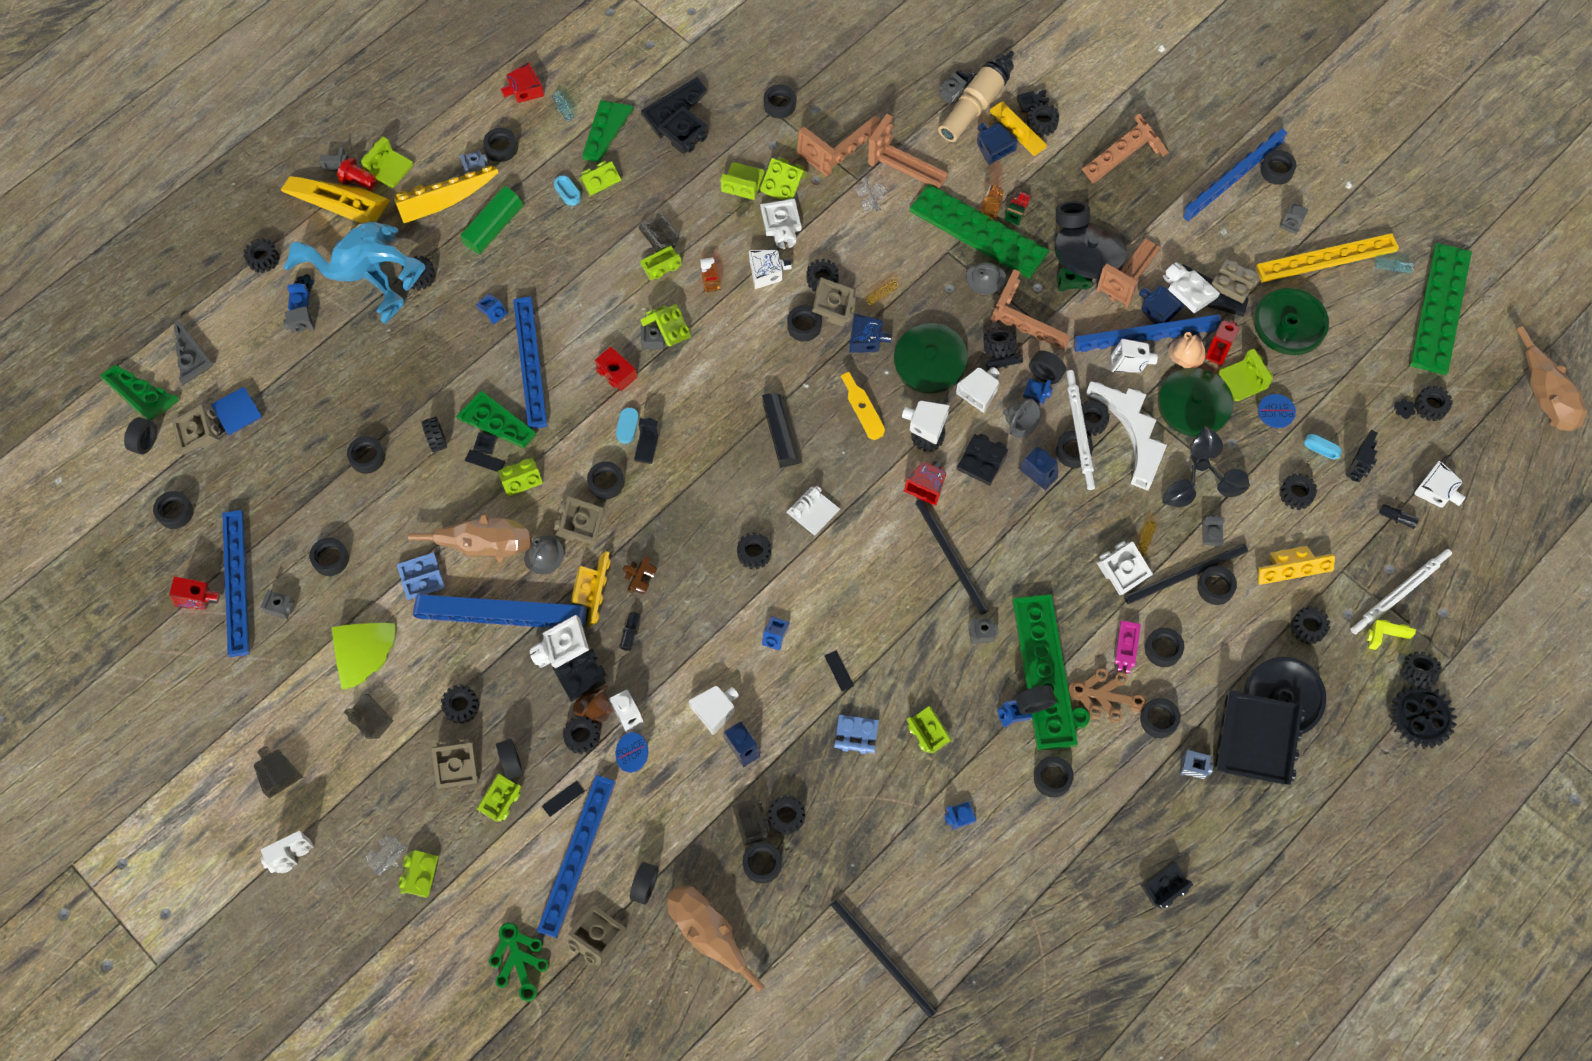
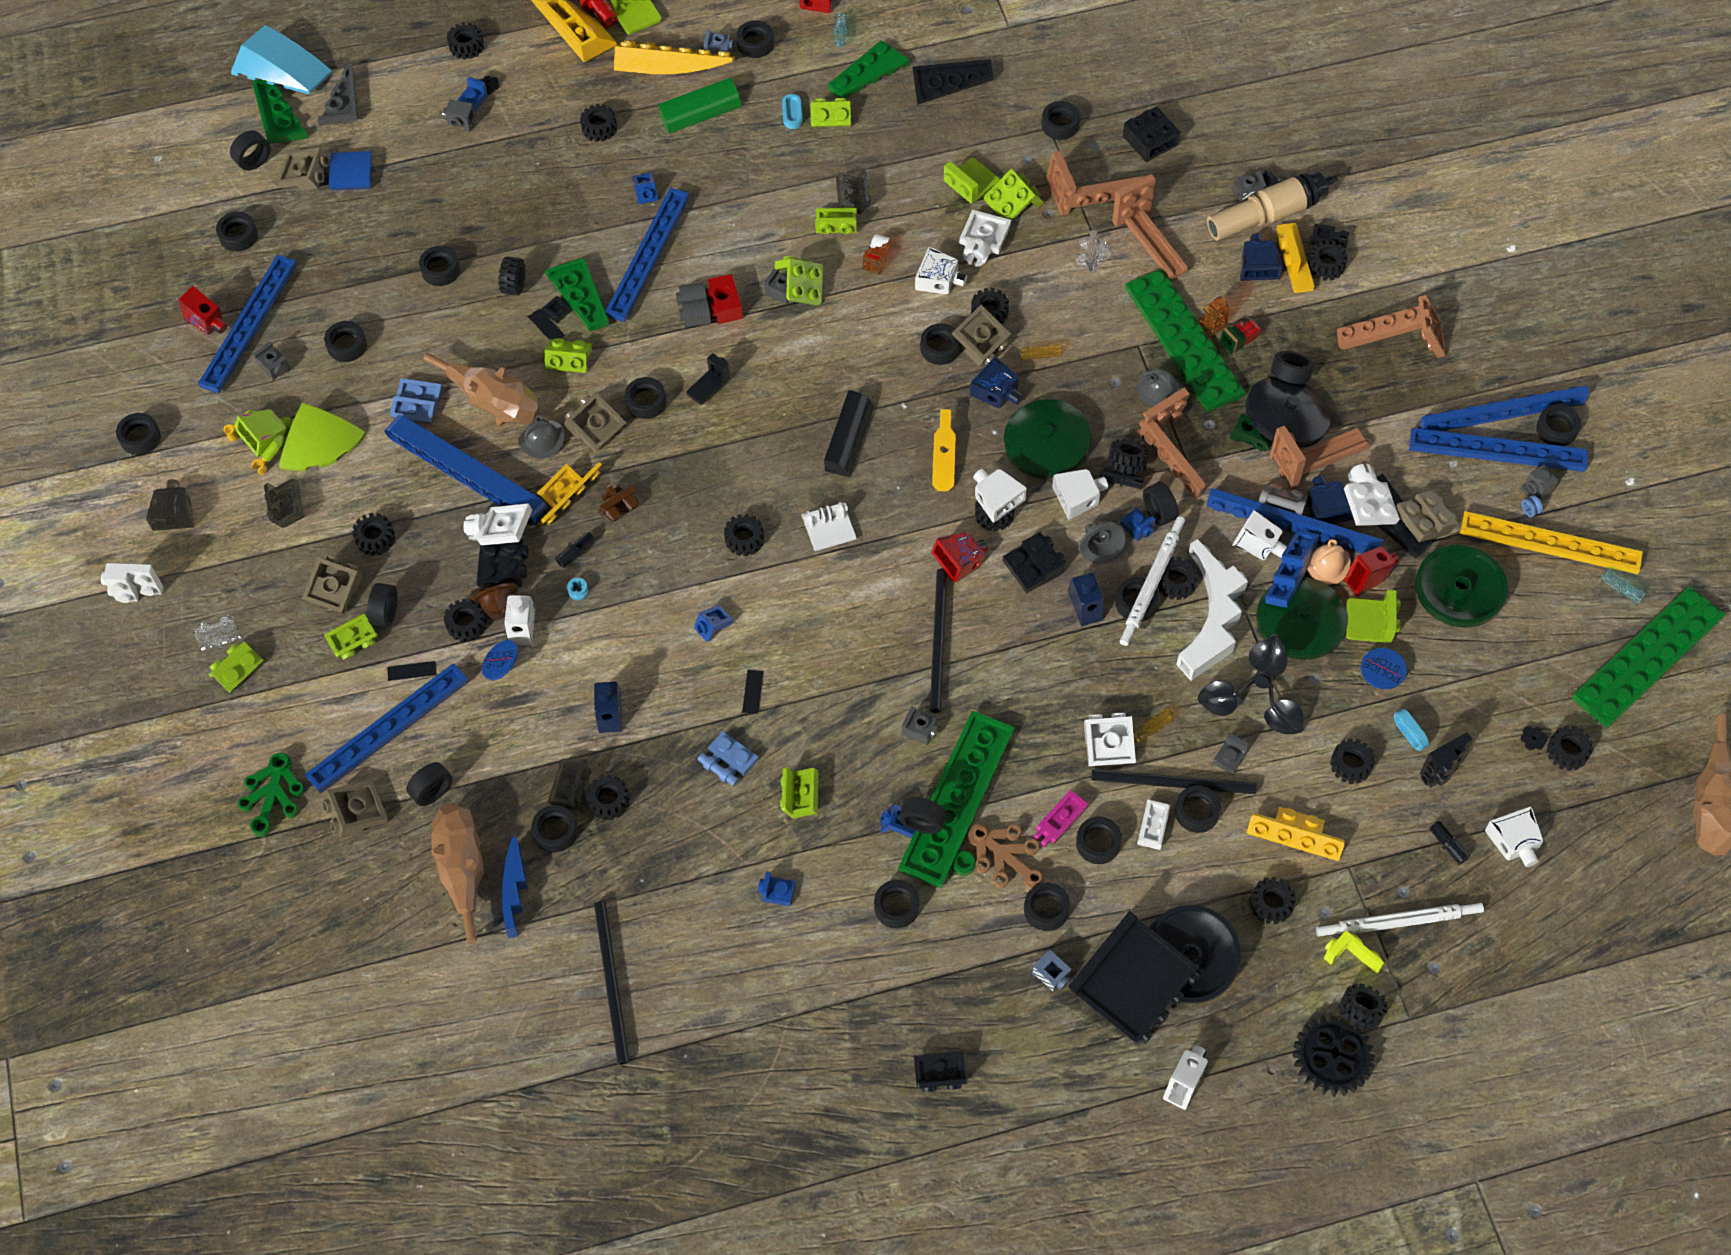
camera: 30 degrees right, 5 degrees down
dark azure animal [284,221,425,324] -> none
medium azure tile [616,408,639,444] -> none
black plate [658,106,708,155] -> none
white torso [689,686,739,735] -> none
none -> black tyre [116,413,161,455]
none -> lime torso [224,409,292,475]
none -> medium azure wedge [231,25,332,94]
none -> blue slope [502,837,528,938]
none -> medium azure bush [567,578,588,600]
none -> dark grey brick [676,282,711,327]
none -> black brick [1123,106,1181,162]
none -> white plate [1137,799,1171,850]
none -> white torso [1163,1046,1208,1110]
none -> light grey plate [1259,484,1308,515]
none -> blue slope [1265,530,1319,608]
none -> blue plate [1409,428,1587,472]
none -> medium blue bush [1521,495,1543,518]

